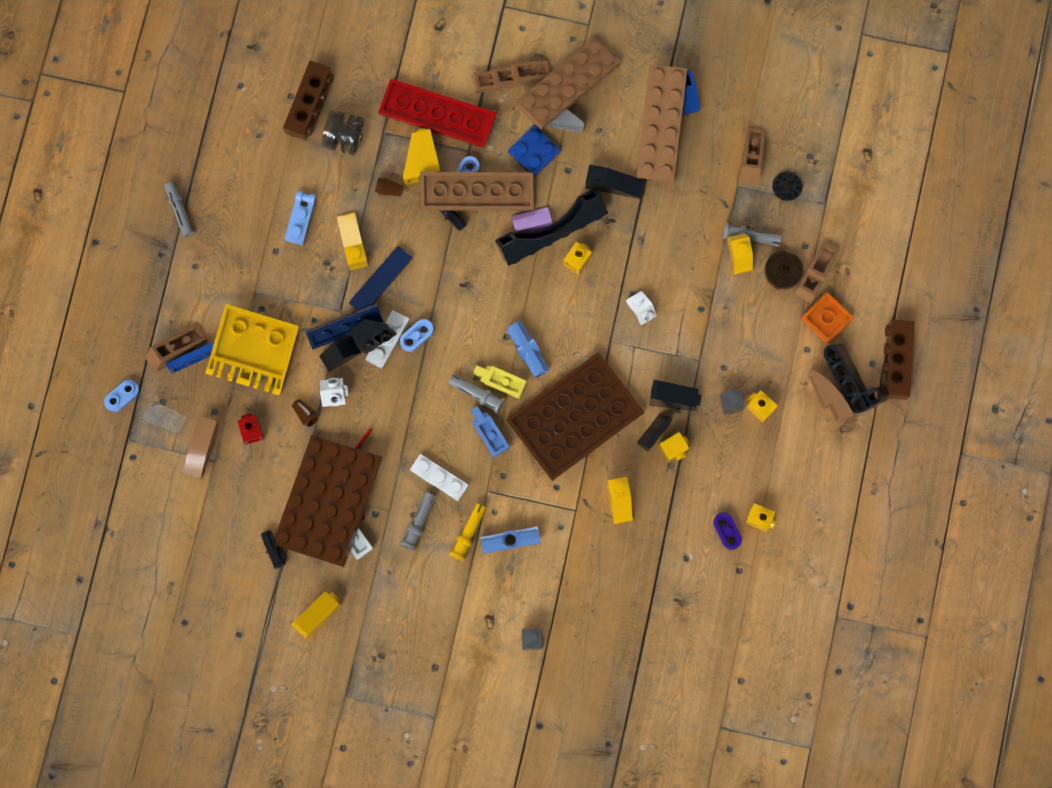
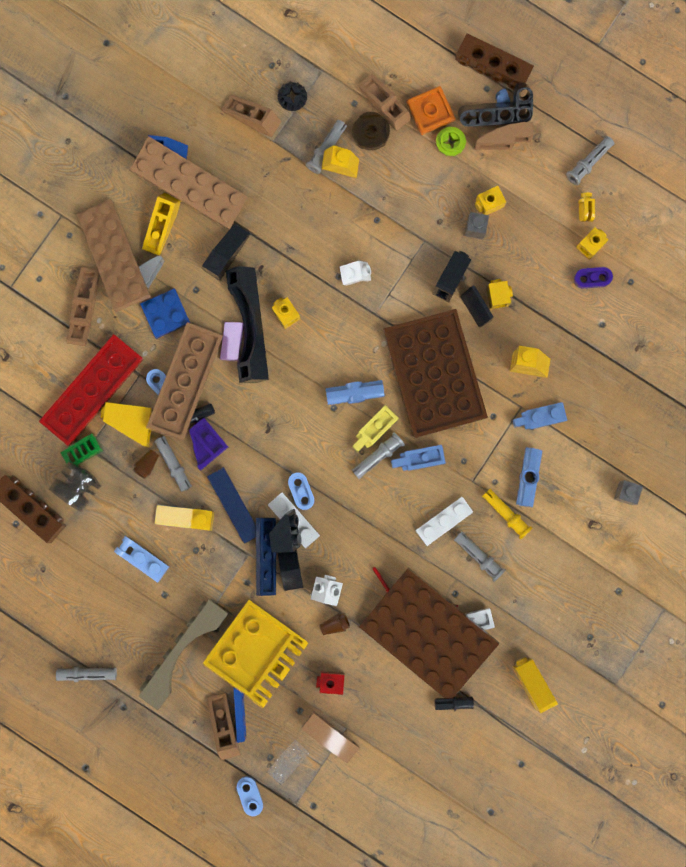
camera: 75 degrees left, 5 degrees up
none -> green slope [60,433,104,469]
none -> dark tan arch [139,599,229,710]
none -> yellow slope [142,192,181,256]
none -> light grey pin [154,436,192,492]
none -> dark purple wing [189,418,229,471]
none -> lime gear [436,127,466,157]
none -> medium blue hinge [495,88,510,103]
none -> medium blue hinge [512,402,568,430]
none -> light grey pin [566,136,615,185]
none -> yellow arm [578,192,595,222]

